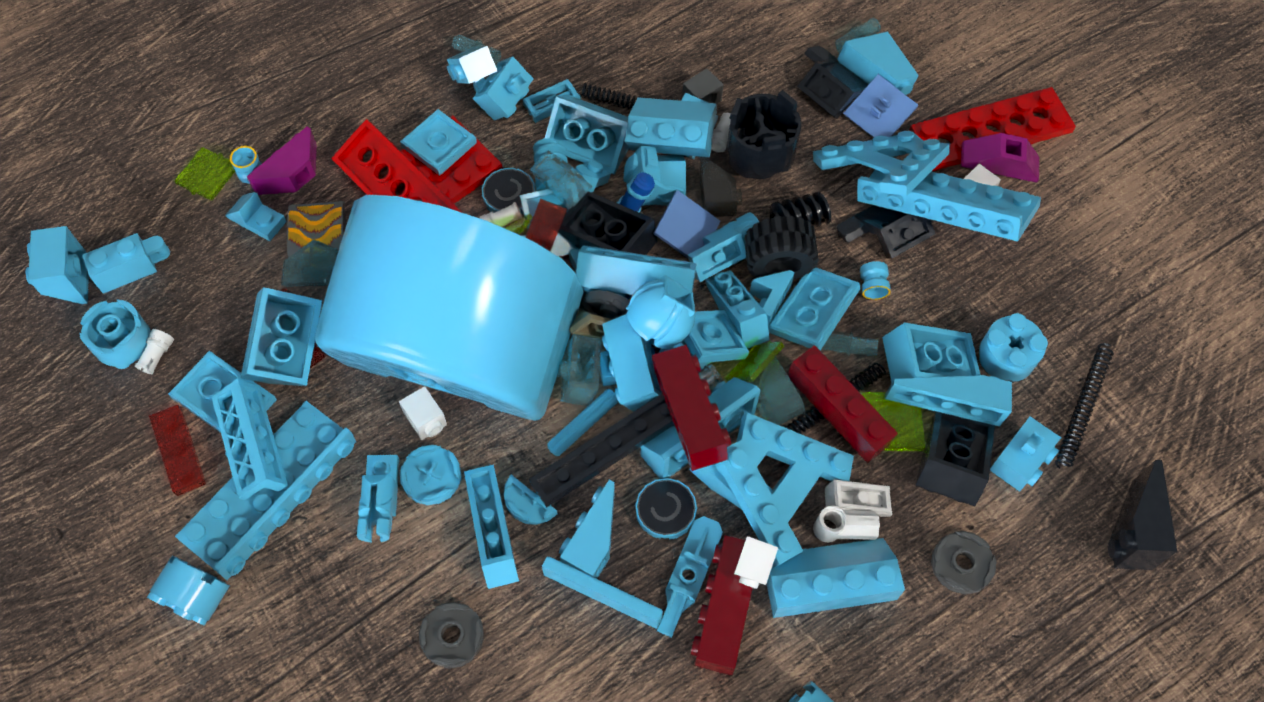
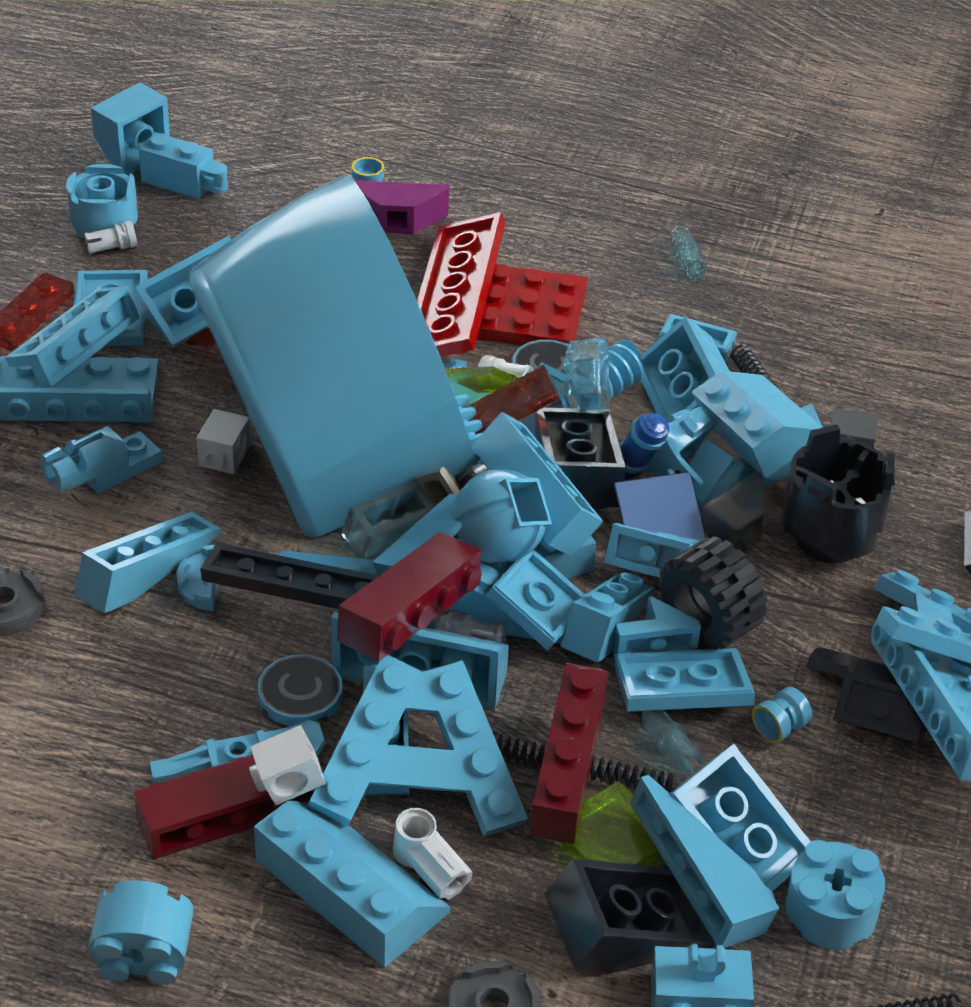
camera: 50 degrees right, 20 degrees down
clear neon green piece [174,147,235,201] -> none
medium azure tile [400,109,477,176] -> none
medium azure tile [400,445,461,505] -> none
brick [447,46,497,93] -> none
medium azure brick [472,57,533,120] -> none
medium azure tile [542,556,663,629] -> none
medium azure slope [559,479,615,579] -> none
medium azure plate [572,161,611,200] -> none
clear neon green piece [725,341,785,382] -> none
clear light blue slope [757,354,806,425] -> none
black piece [770,192,832,227] -> none
white slope [825,480,892,517] -> none

